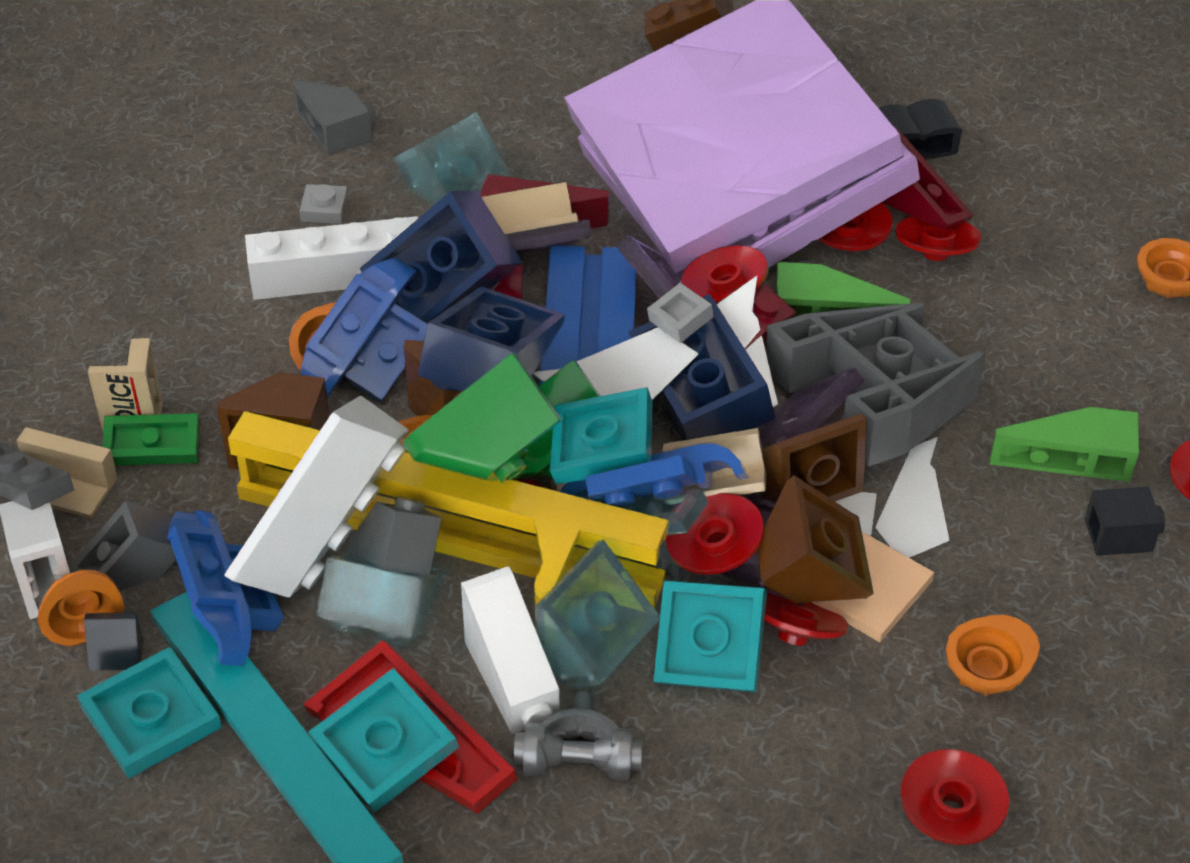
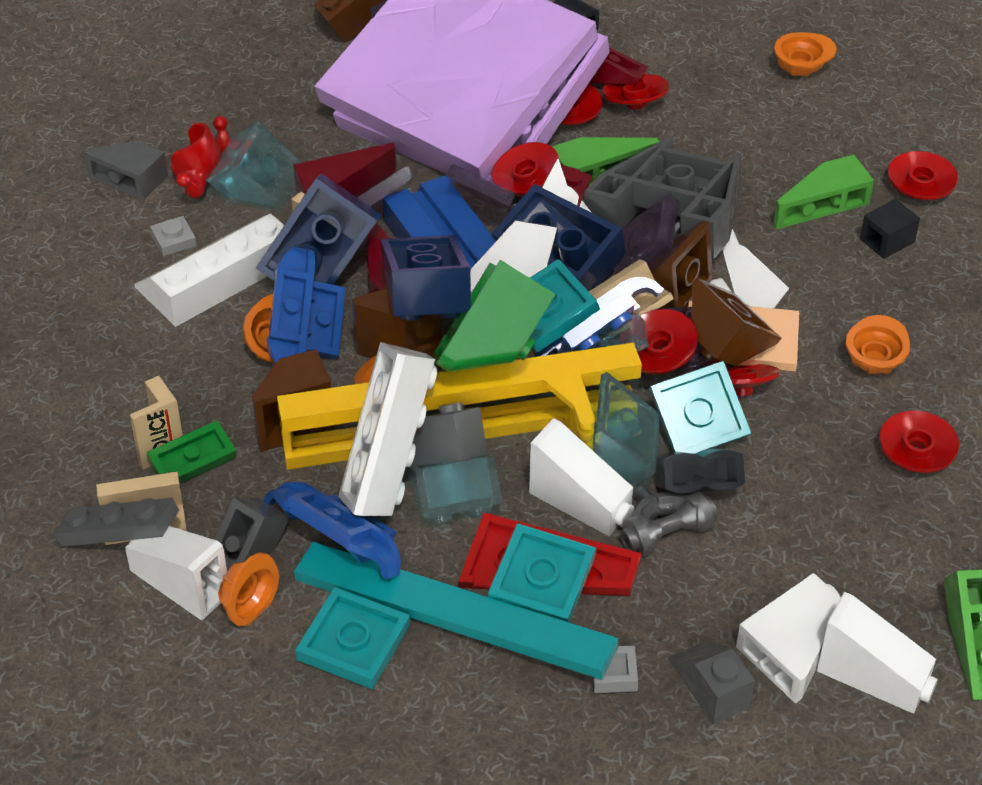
camera: 30 degrees left, 0 degrees up
black slope [84,612,144,671] -> none
tan panel [482,182,578,237] -> none
light grey plate [647,283,714,343] -> none
none -> red piece [171,116,233,199]
none -> black brick [655,448,745,493]

